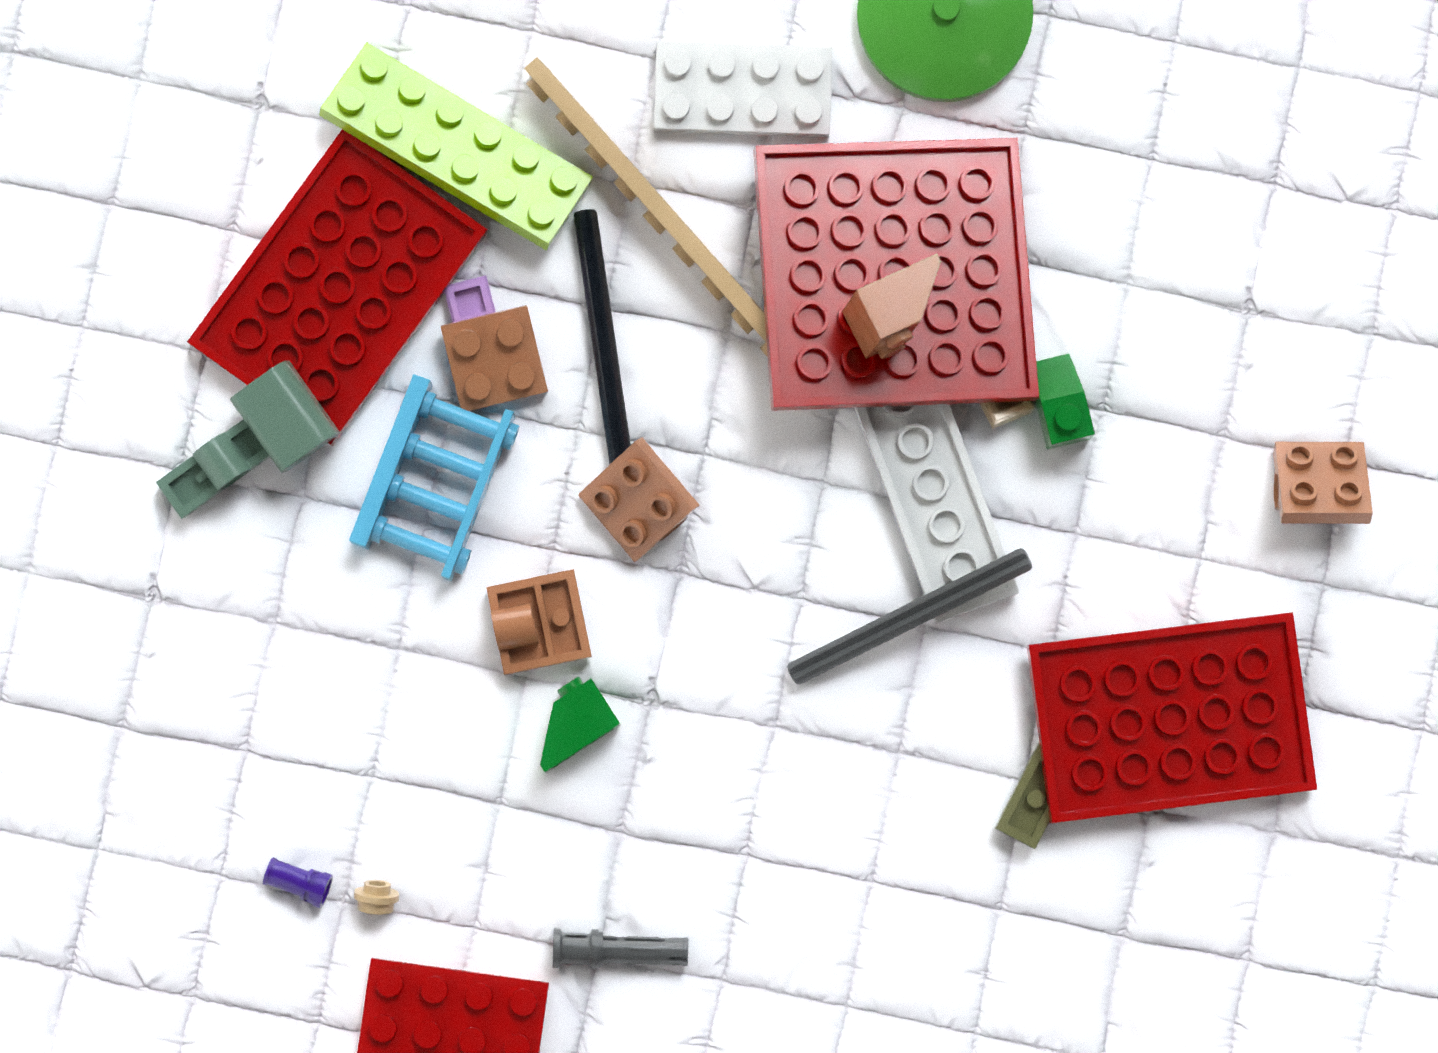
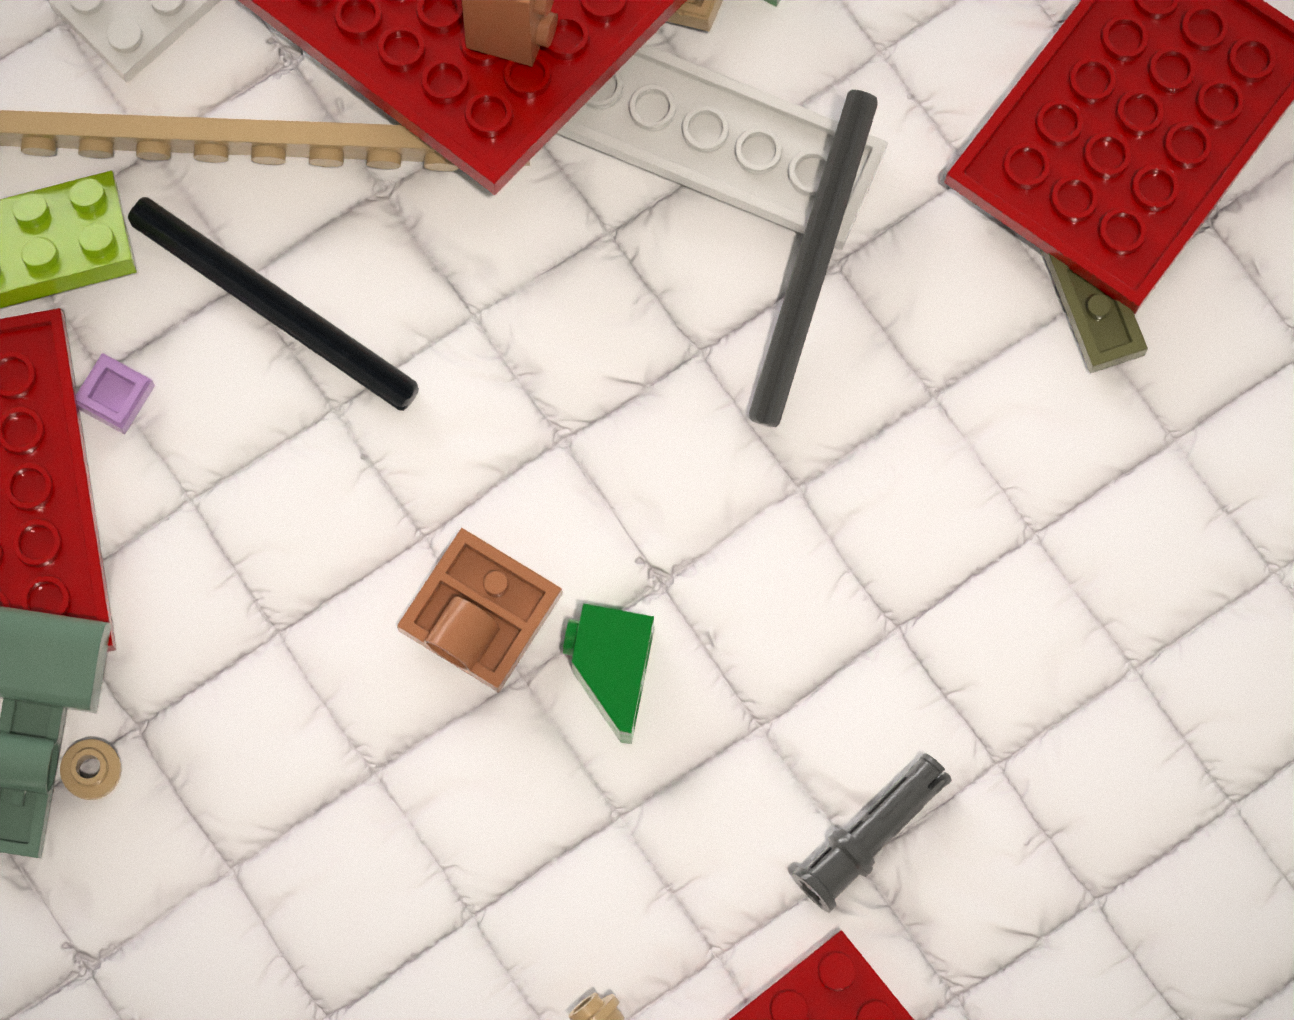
camera: 40 degrees left, 10 degrees down
medium azure fence [349,374,520,582] -> none
nougat plate [440,305,548,411] -> none
nougat plate [578,437,700,562] -> none
none -> tan plate [60,739,122,800]

